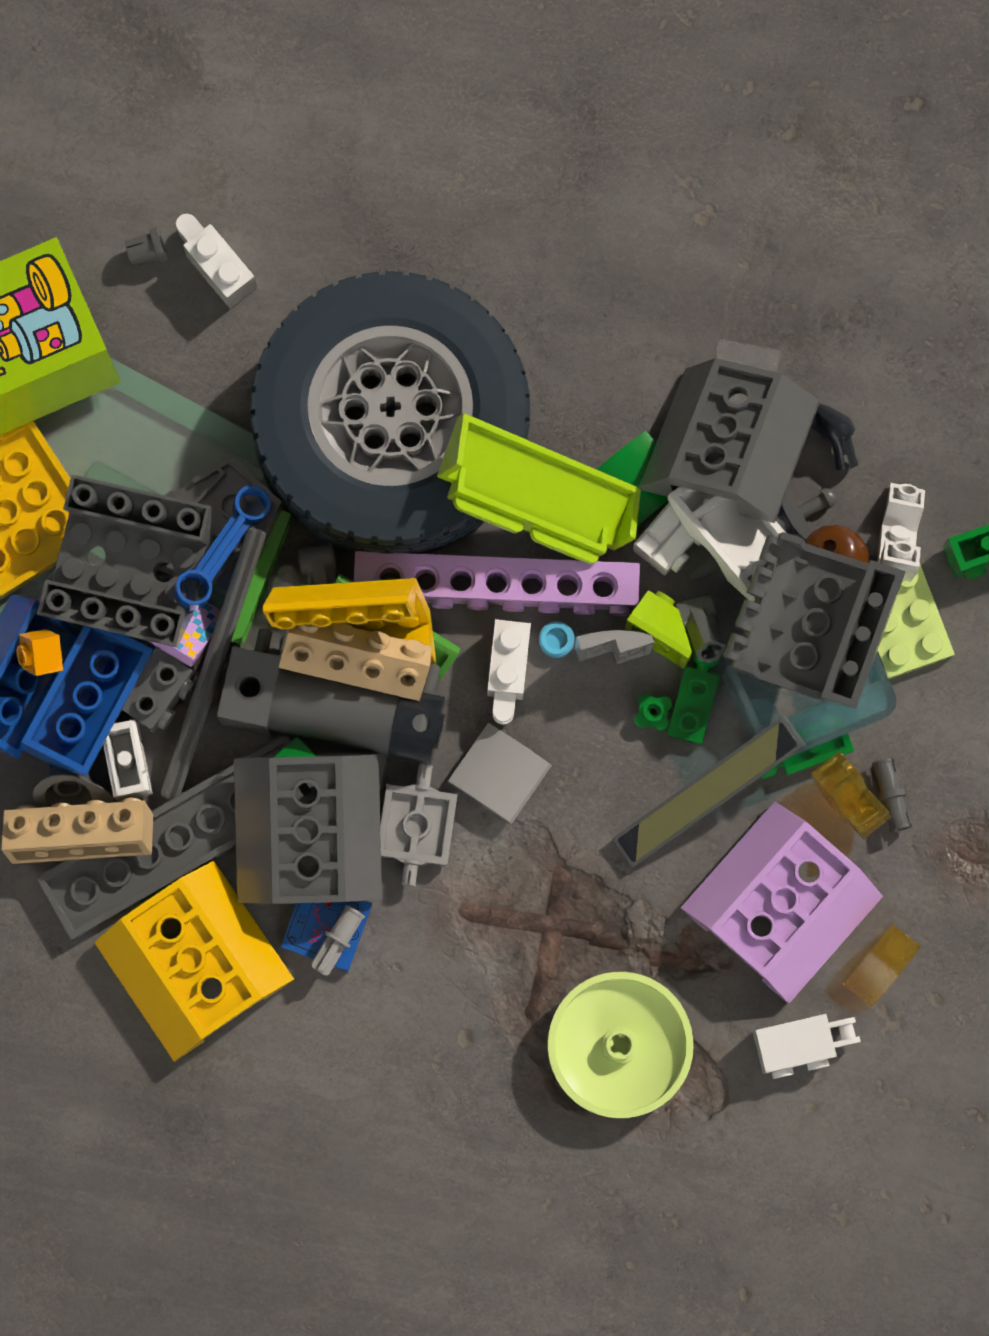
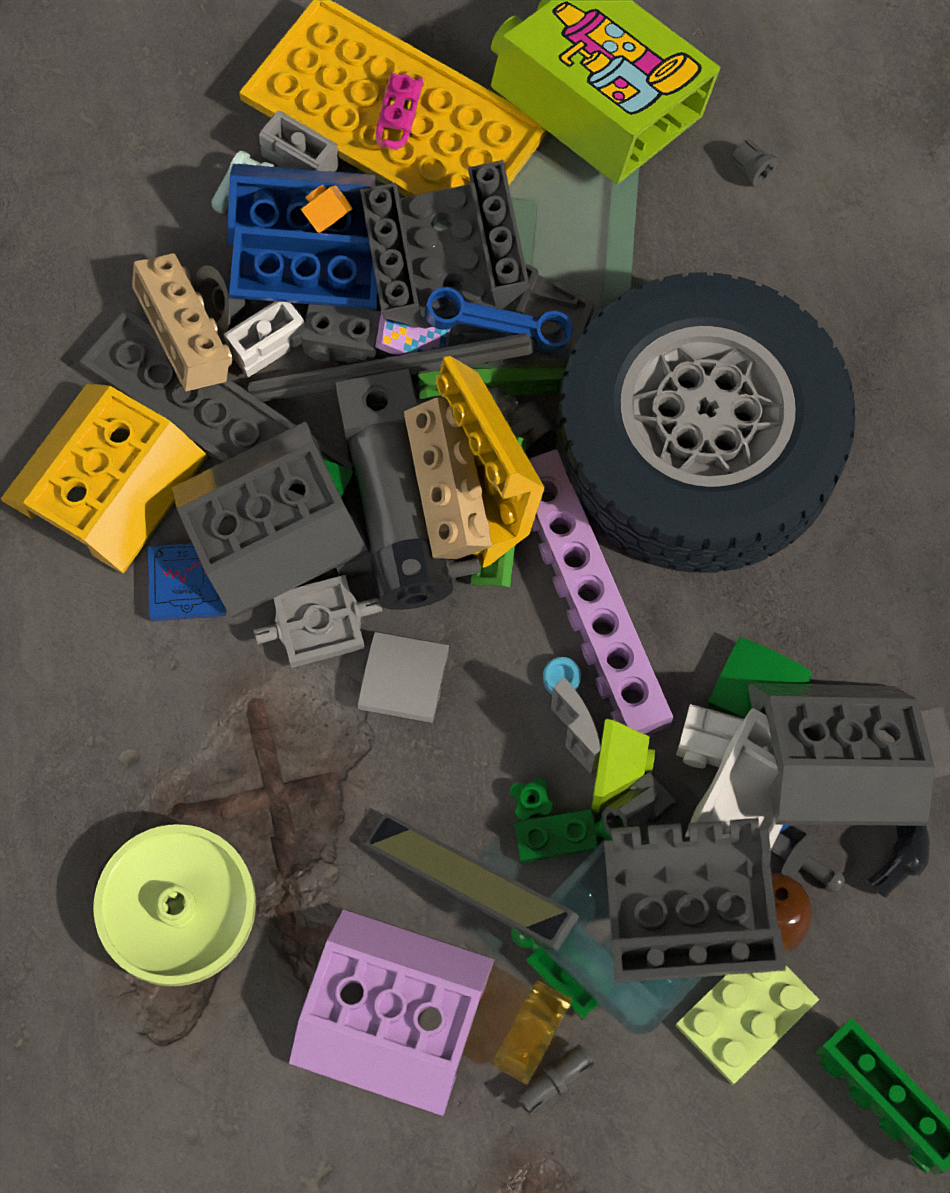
camera: 70 degrees right, 10 degrees down
white brick [176,214,257,309] -> none
light grey axle [311,905,365,976] -> none
lime slope [437,413,641,564] -> none
white brick [487,619,531,725] -> none
white brick [753,1014,861,1079] -> none
clear yellow slope [844,924,921,1006] -> none
white slope [877,483,925,582] -> none

